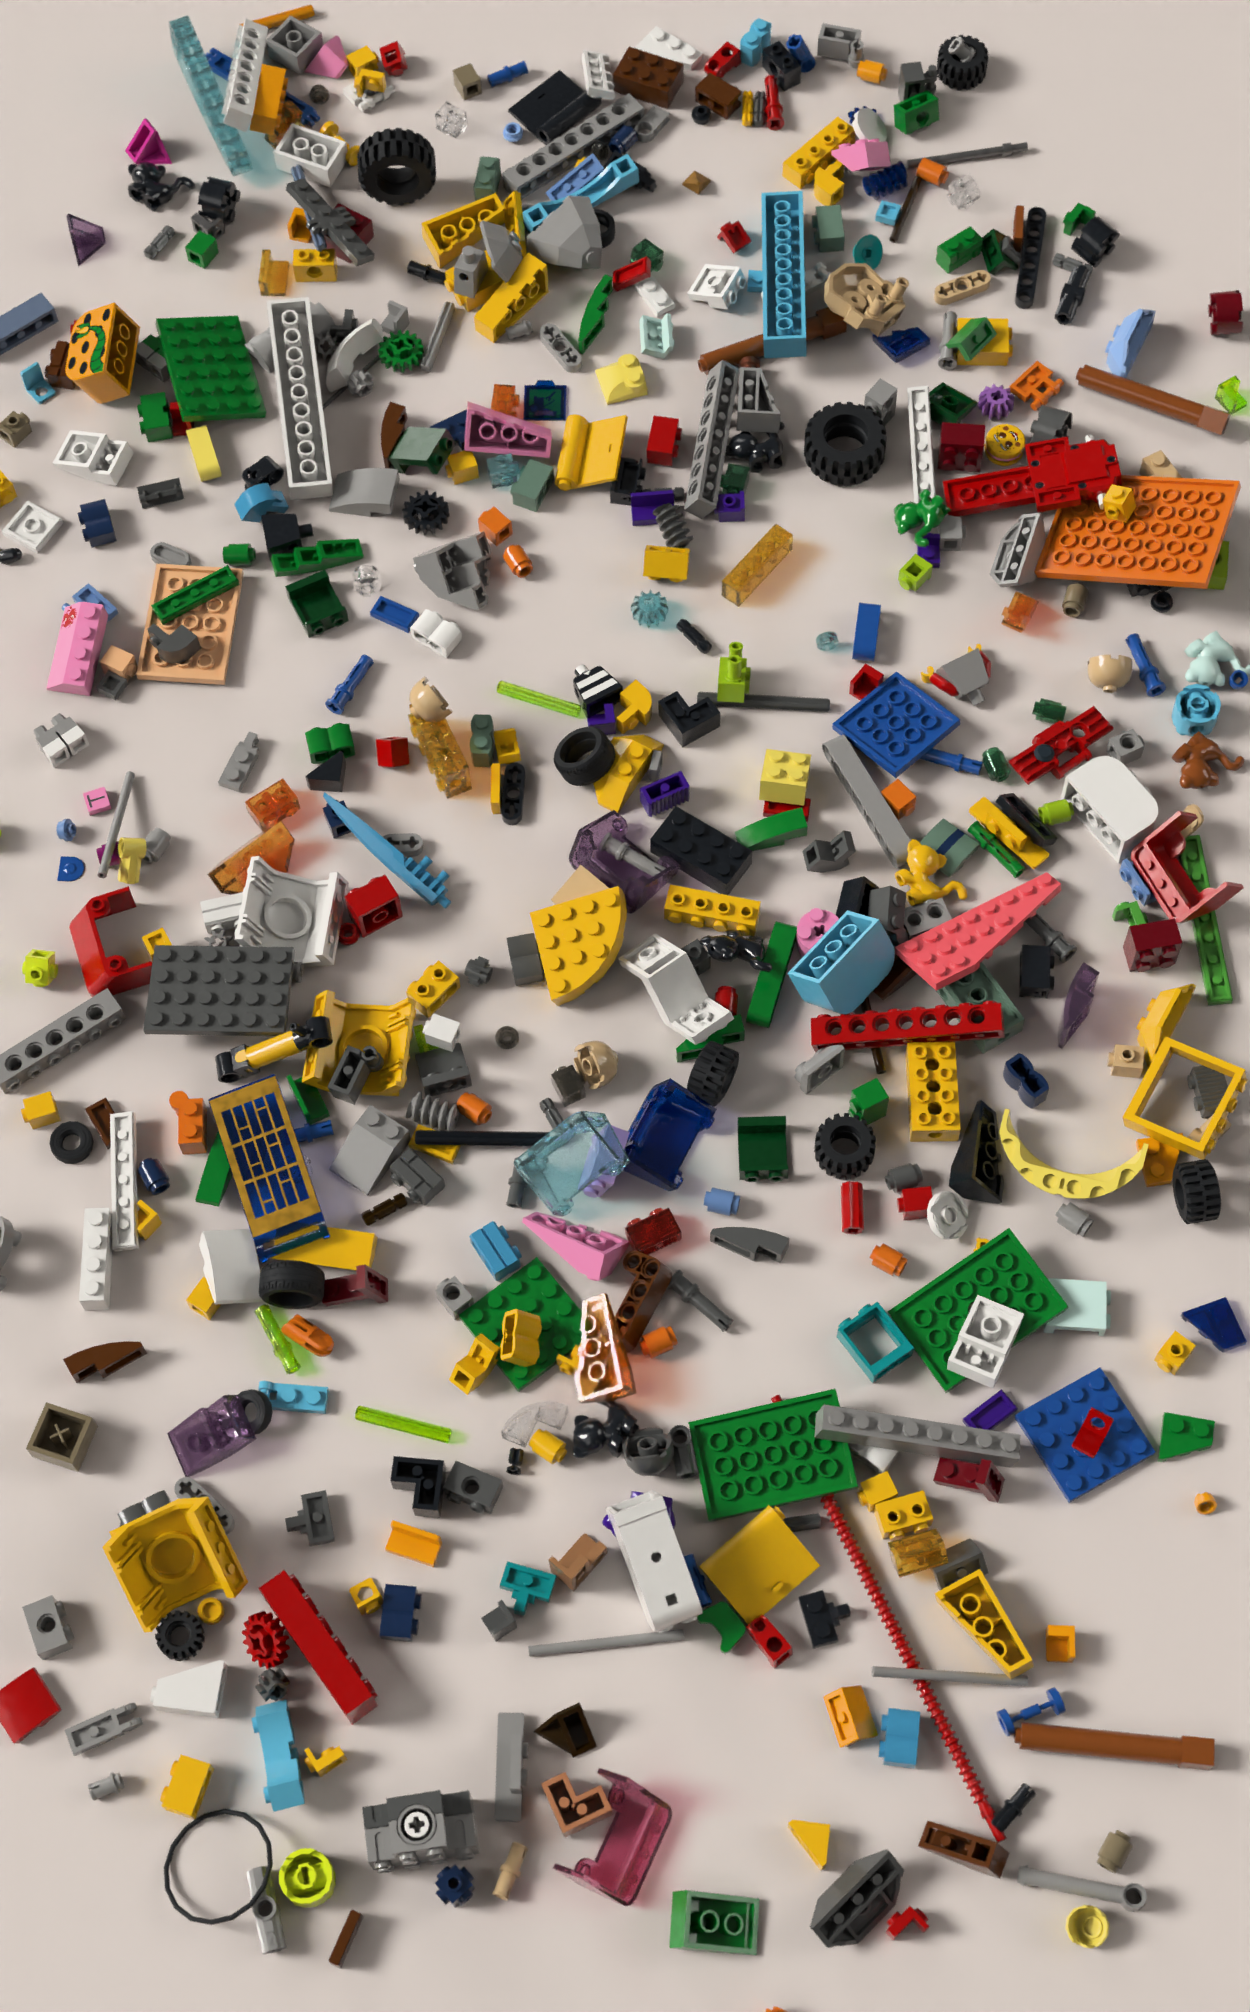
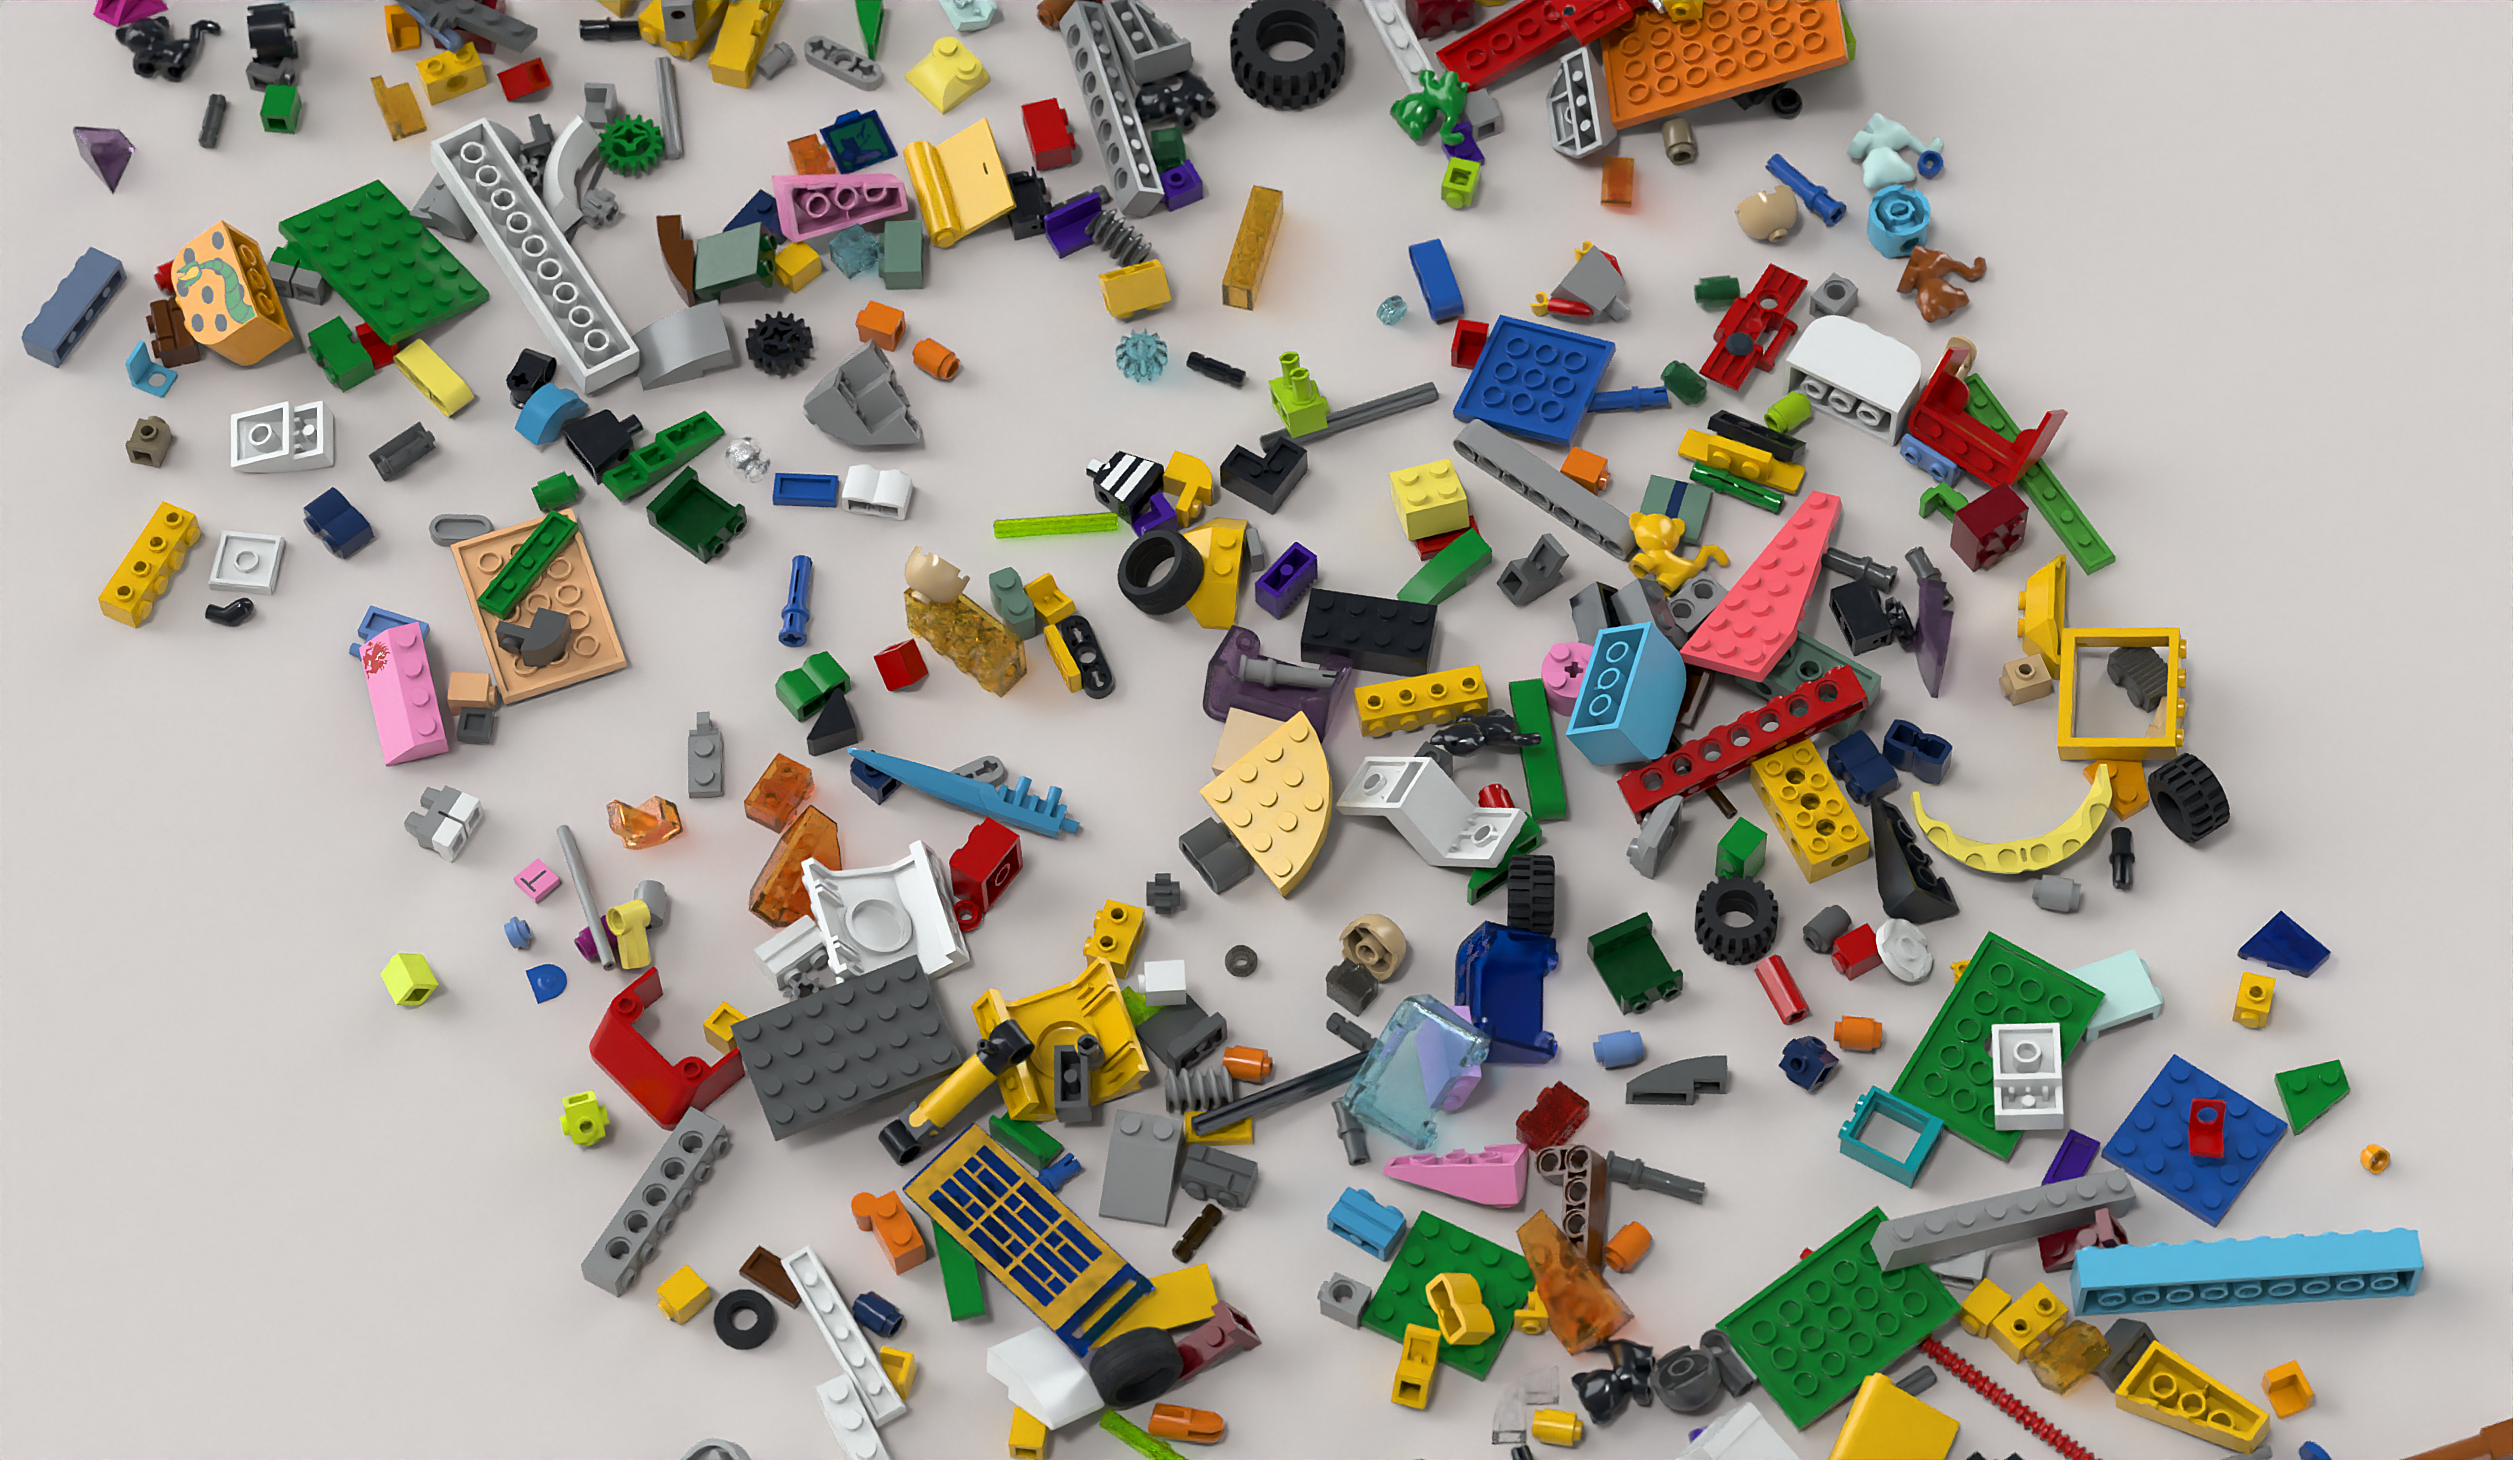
camera: 25 degrees left, 5 degrees down
none -> red panel [497,57,552,101]
none -> clear orange brick [606,795,683,850]
none -> dark blue brick [1778,1035,1839,1090]
none -> dark blue brick [1827,730,1898,806]
none -> black gear [1885,597,1916,647]
none -> dark grey pin [1905,546,1953,609]
none -> medium azure brick [2070,1228,2424,1317]
none -> black axle [2109,827,2135,890]

